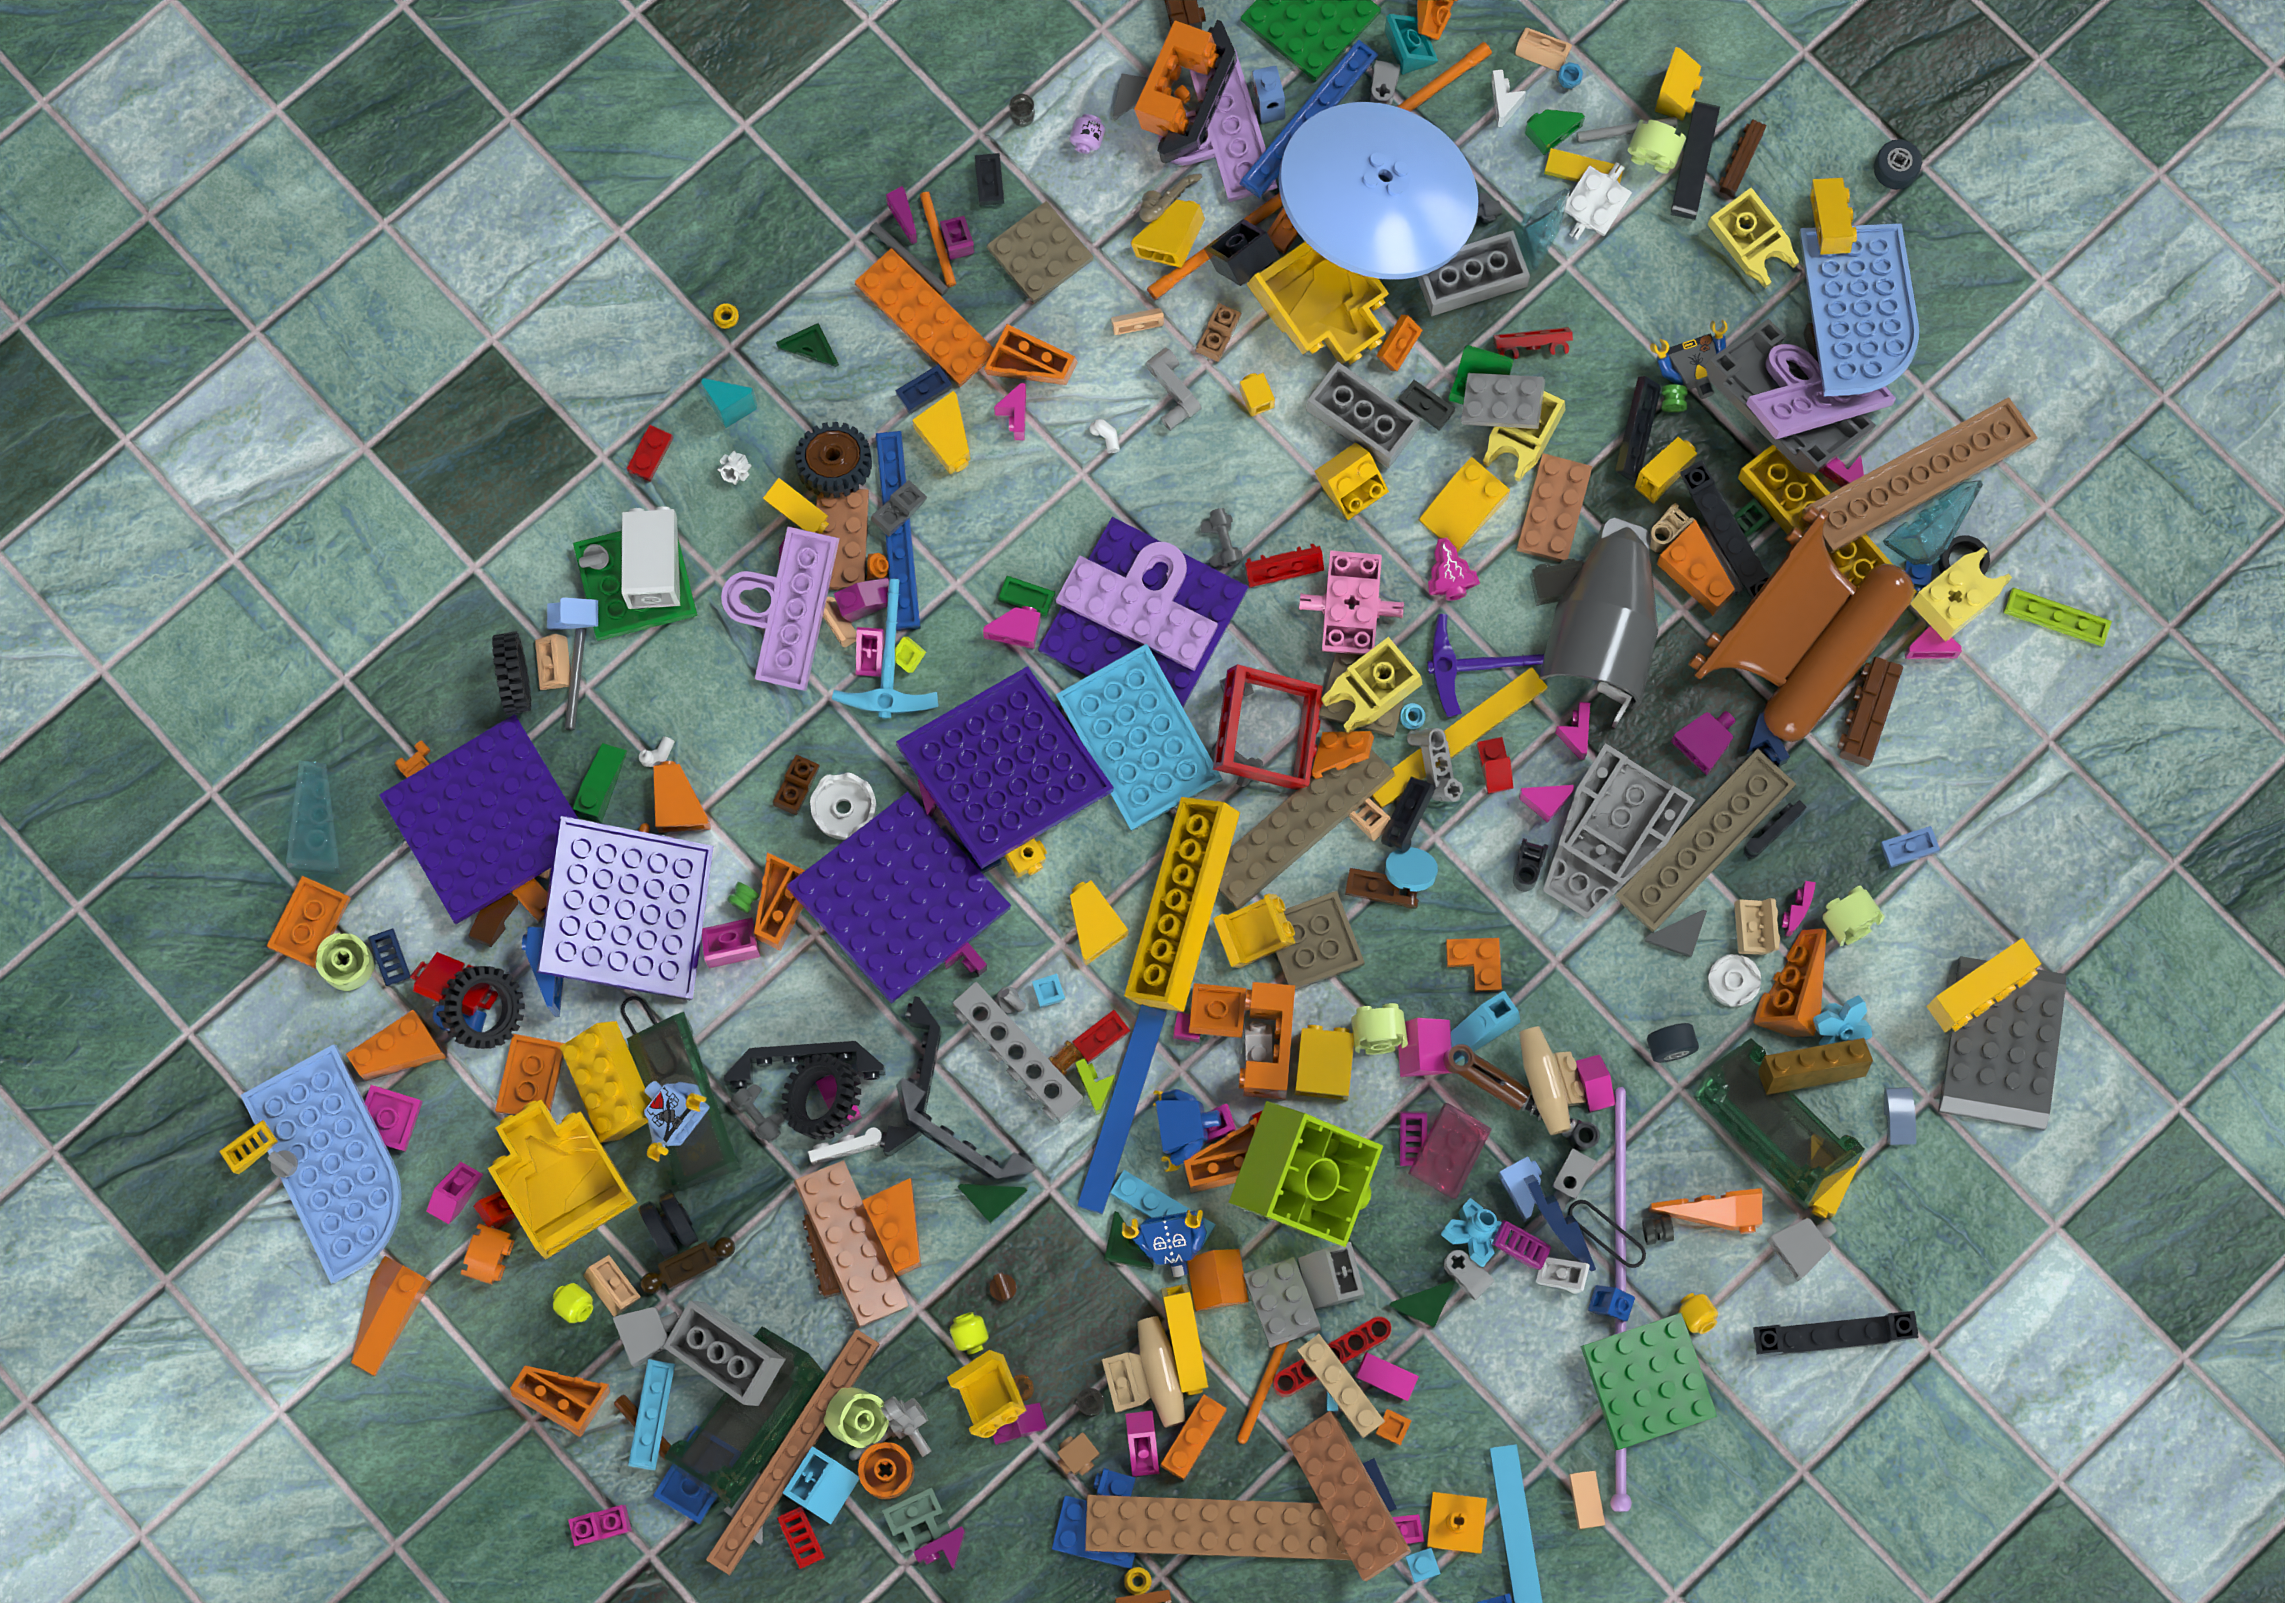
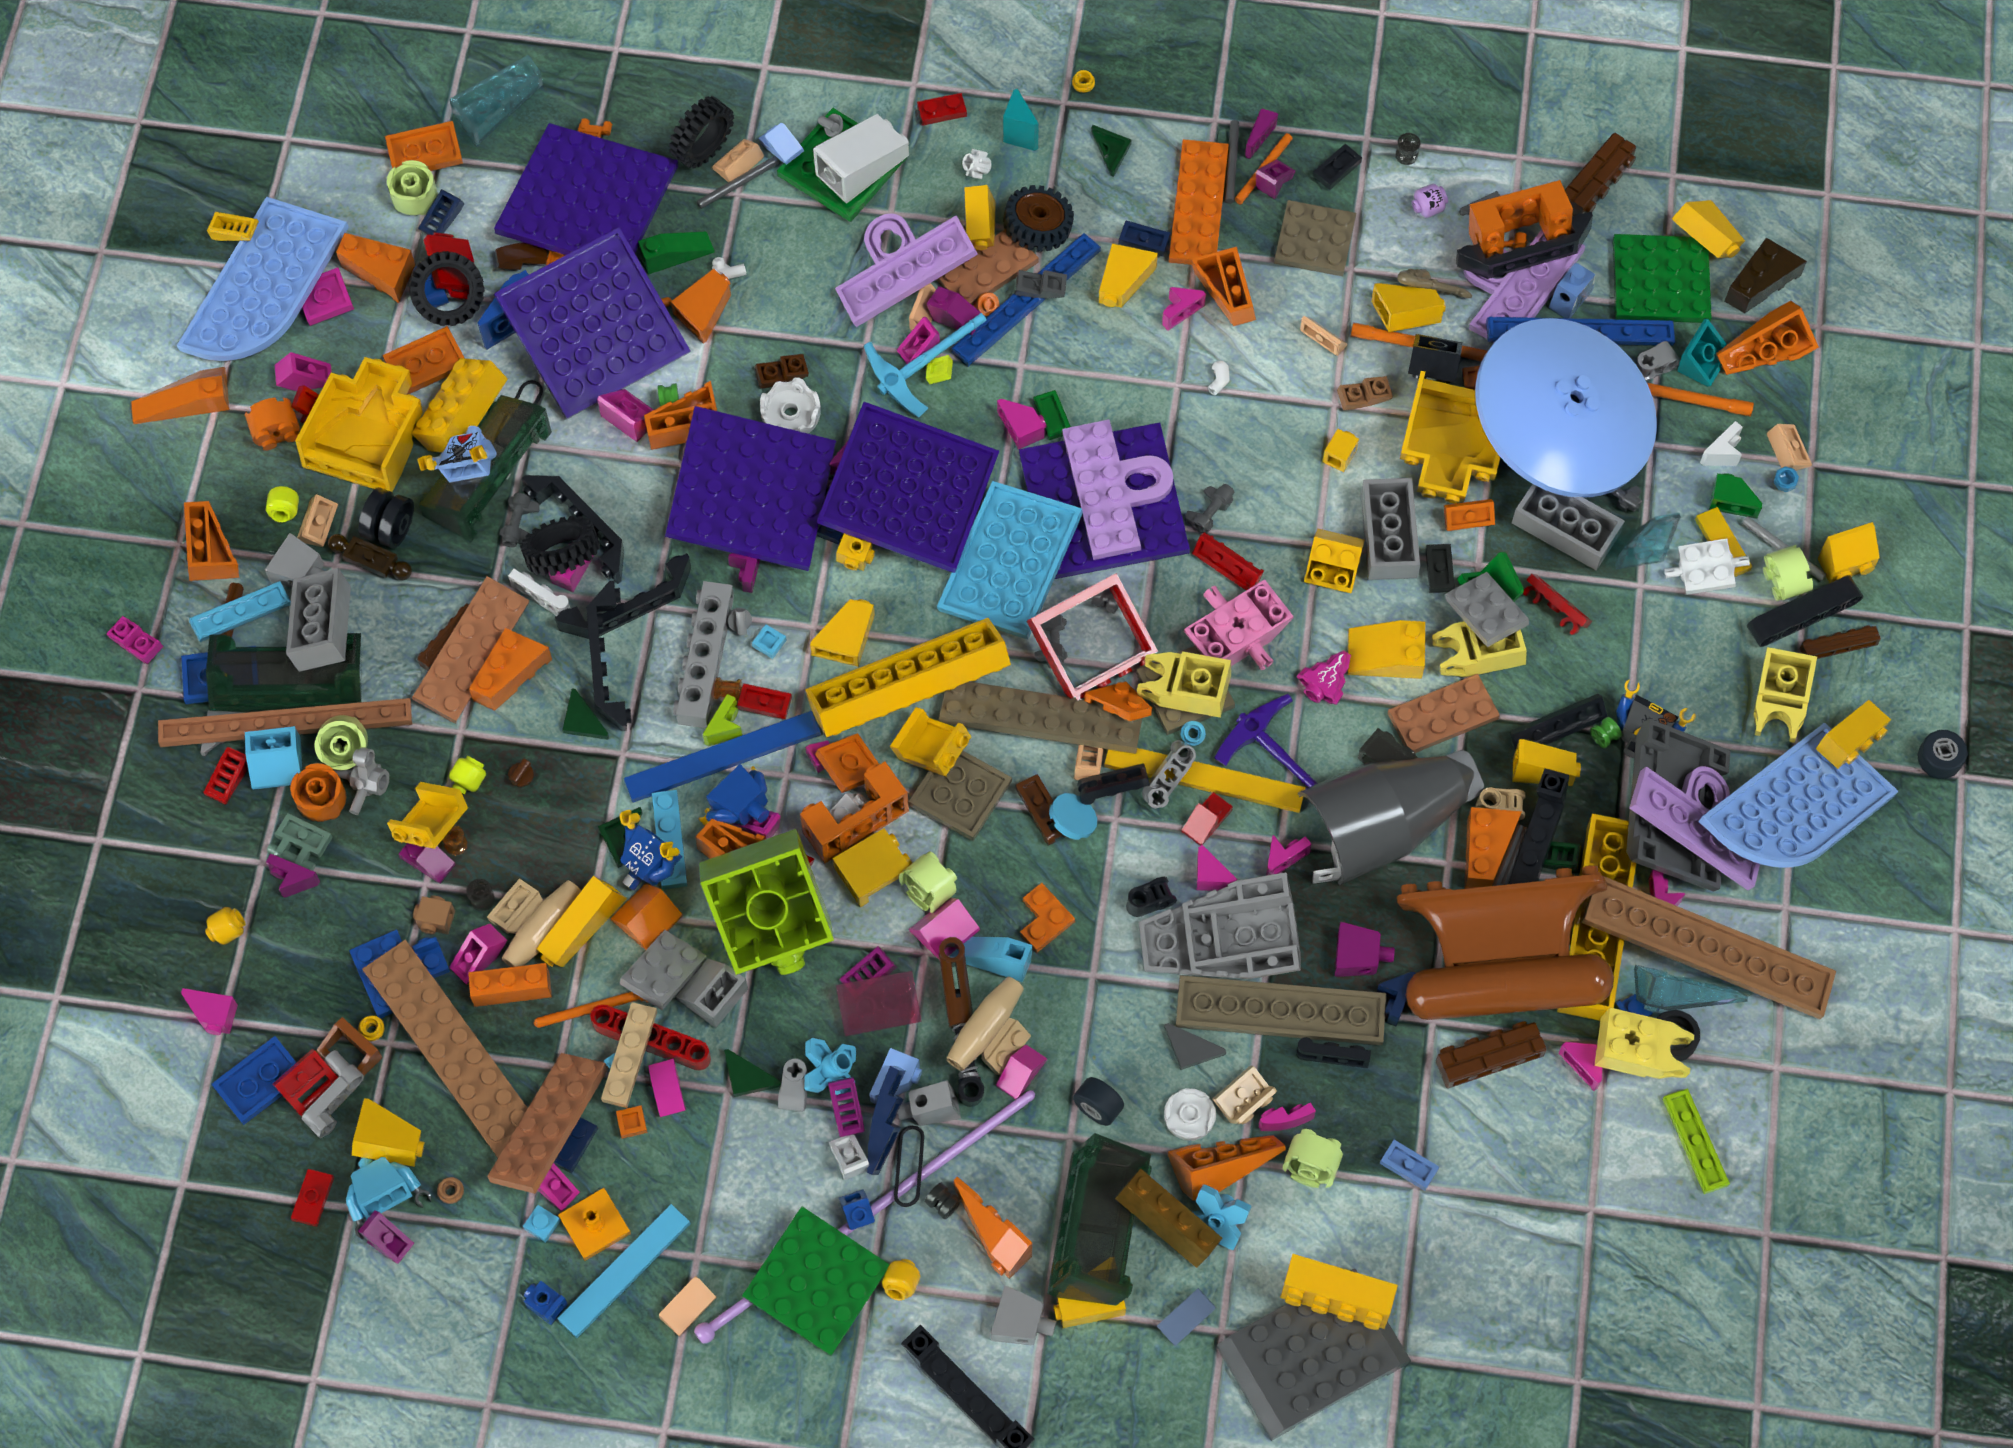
camera: 50 degrees right, 10 degrees down
light grey plate [268,1150,298,1178] -> none
light grey beam [1145,347,1202,431] -> none

